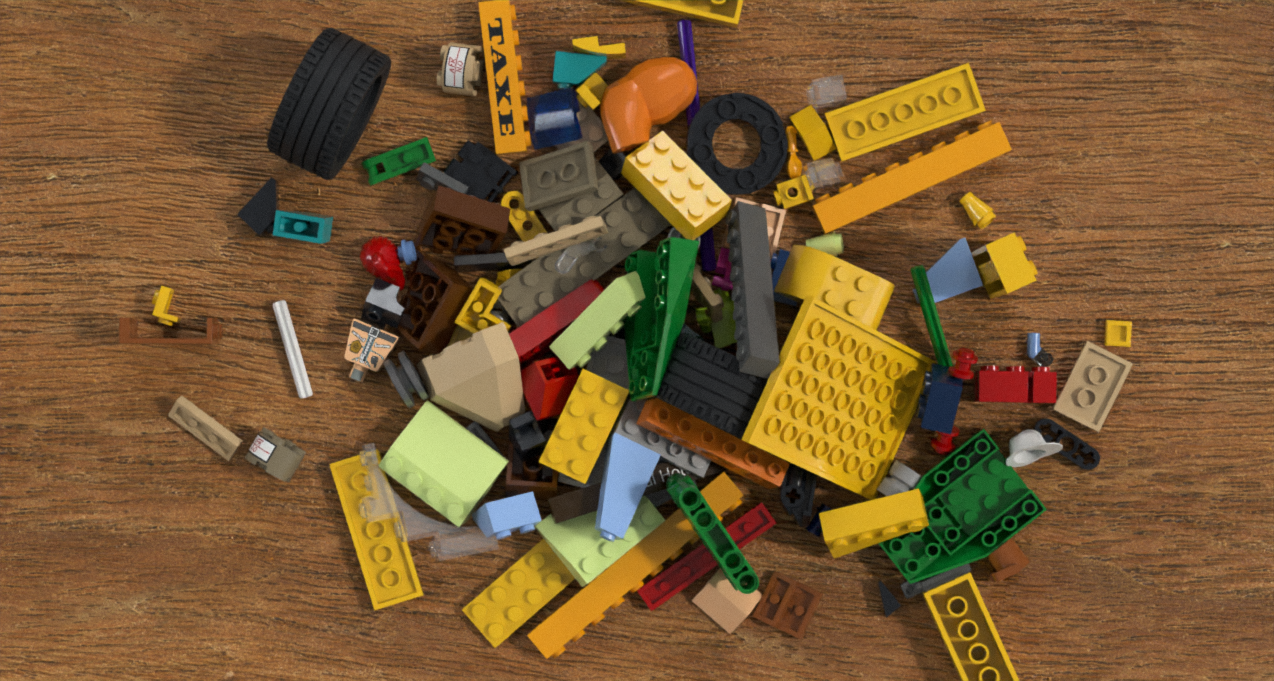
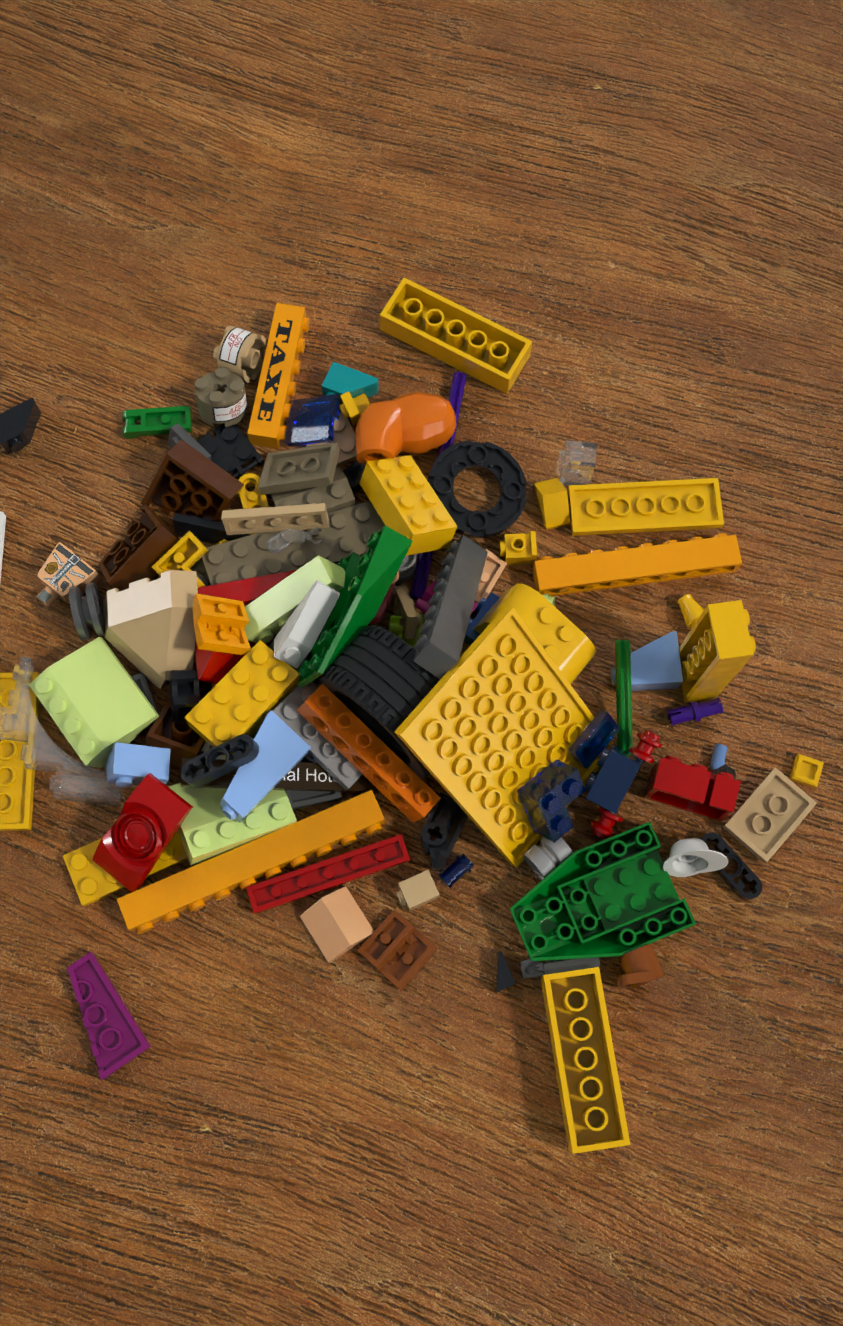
camera: 10 degrees right, 15 degrees down
black tyre [267,28,391,180] -> none
teal slope [273,210,333,244] -> none
red hair [360,236,405,291] -> none
black brick [360,278,404,330] -> none
medium blue plate [397,239,417,265] -> none
yellow slope [572,36,626,59] -> none
green connector [666,473,759,594] -> none
light orange piece [785,125,802,179] -> none
clear slope [802,158,843,193] -> none
yellow wedge [819,488,929,559] -> none
none -> red slope [92,773,193,892]
none -> black beam [181,734,259,787]
none -> light orange slope [193,593,251,656]
none -> dark tan brick [195,367,247,427]
none -> white slope [274,580,340,668]
none -> tan brick [396,870,440,911]
none -> brick [517,759,586,843]
none -> clear blue plate [568,710,620,769]
none -> dark purple pin [667,697,723,726]

